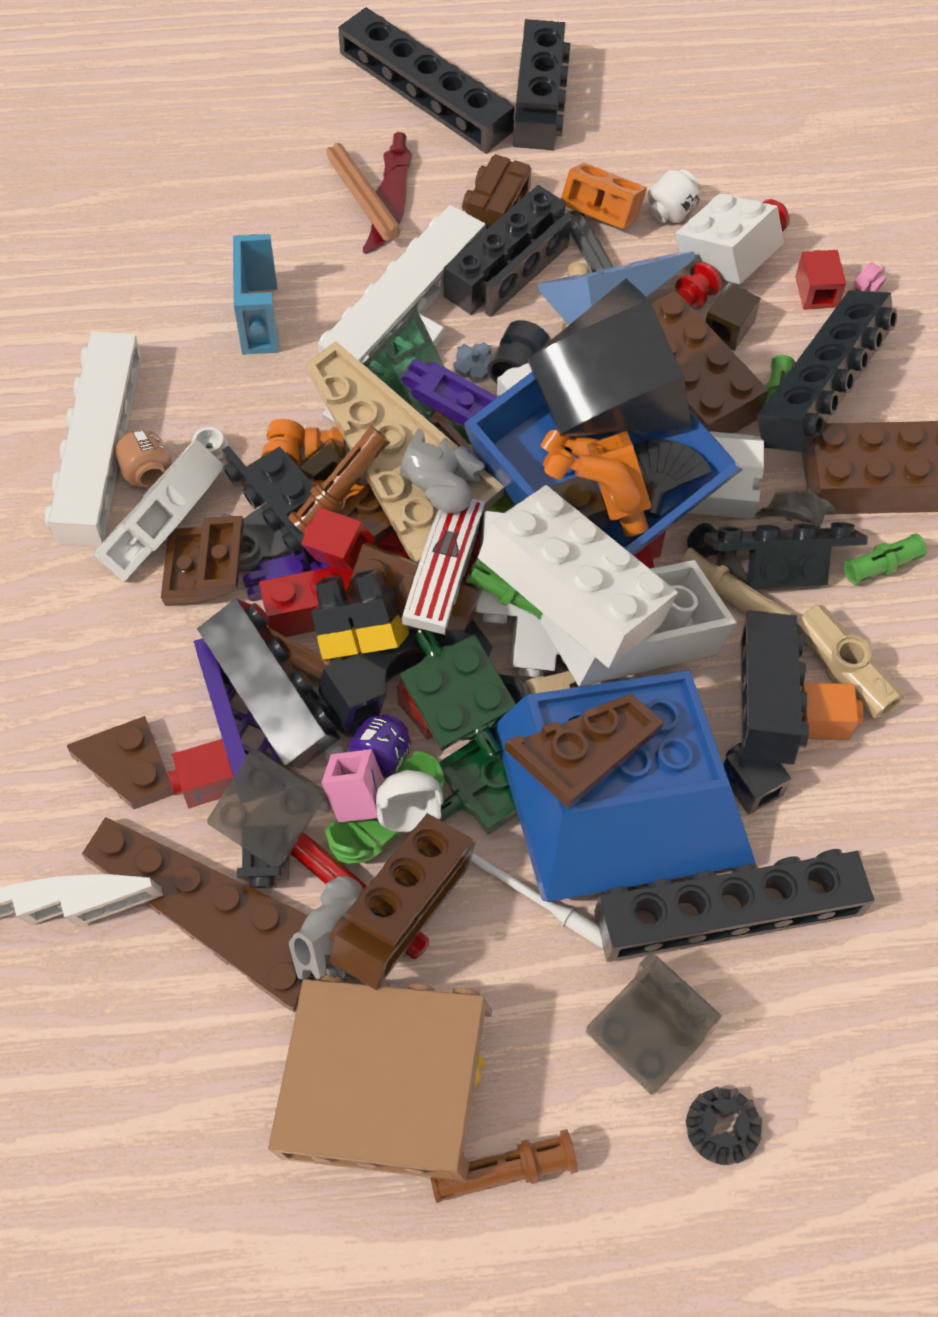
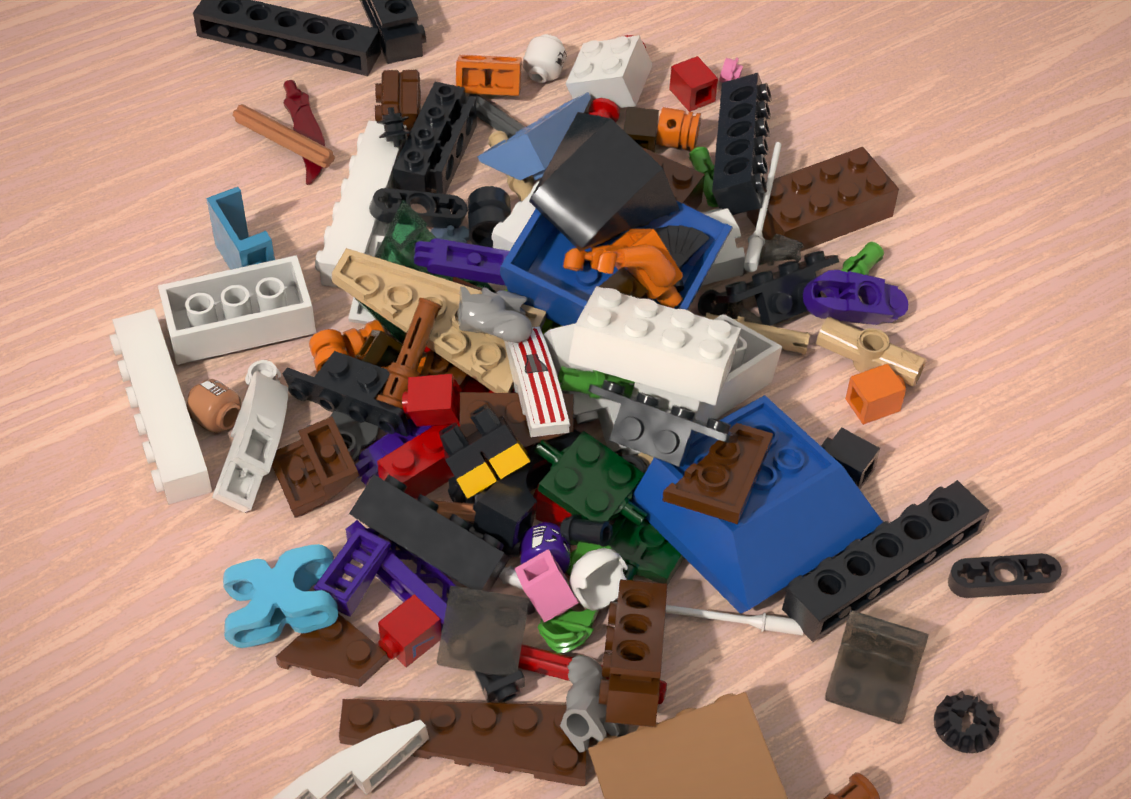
camera: 25 degrees left, 10 degrees down
black brick [740,610,809,765] -> none
none -> white brick [158,255,316,365]
none -> medium azure piece [223,544,338,648]
none -> dark purple slope [314,527,391,617]
none -> black beam [369,188,468,228]
none -> black wheel [376,107,412,147]
none -> black pin [560,514,613,547]
none -> bracket [588,380,739,467]
none -> orange piece [656,107,701,151]
none -> white piece [744,142,782,272]
none -> dark purple piece [803,270,909,325]
none -> black beam [948,553,1062,598]

